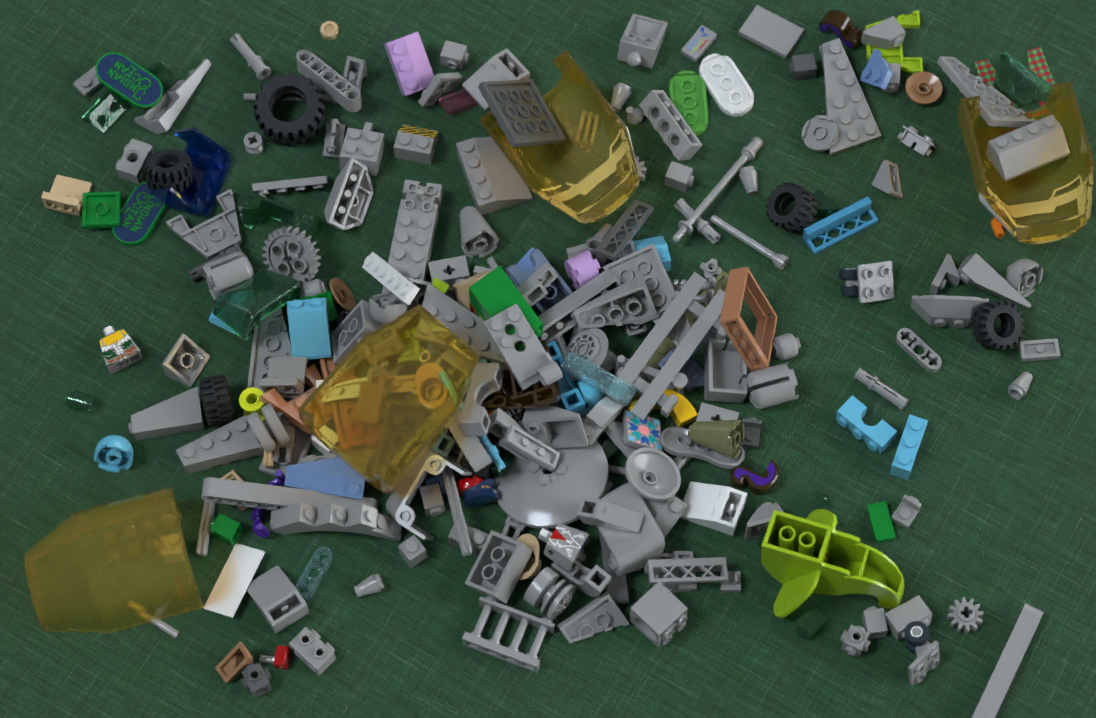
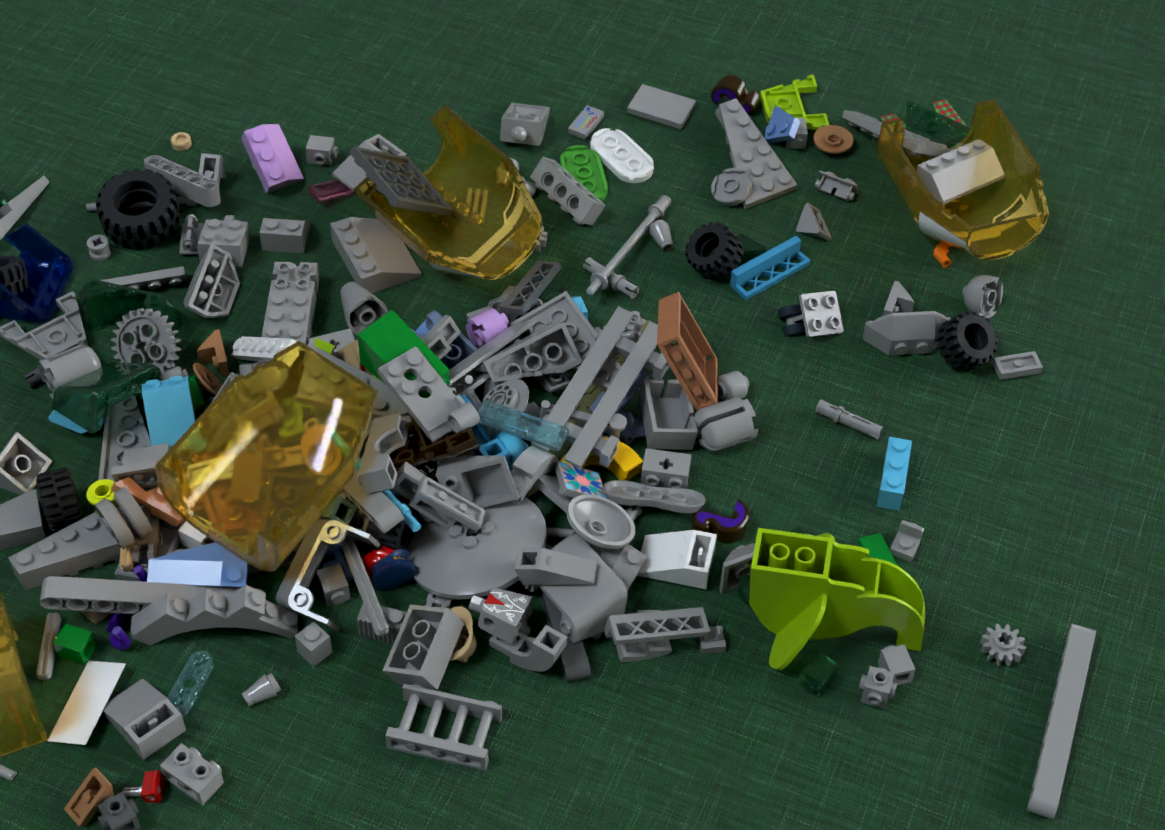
camera: 10 degrees left, 15 degrees down
light grey pin [230,33,271,80] -> none
light grey plate [418,72,462,107] -> none
clear green cone [489,450,517,477] -> none
light grey wheel [524,567,576,620] -> none
light grey wing [558,591,629,643] -> none
light grey brick [630,581,688,648] -> none
light grey brick [664,161,694,192] -> none
olive cone [688,419,745,459] -> none
light grey piece [710,215,789,270] -> none
dark grey bracket [739,417,762,449] -> none
dark grey brick [788,53,817,81] -> none
medium azure arch [835,395,897,454] -> none
light grey slope [861,16,905,49] -> none
light grey brick [885,595,932,641] -> none
light grey beam [896,328,942,373] -> none
light grey plate [904,621,940,686] -> none
light grey wedge [957,253,1032,309] -> none
light grey cone [1008,372,1033,400] -> none
none -> medium nougat slope [197,329,229,377]

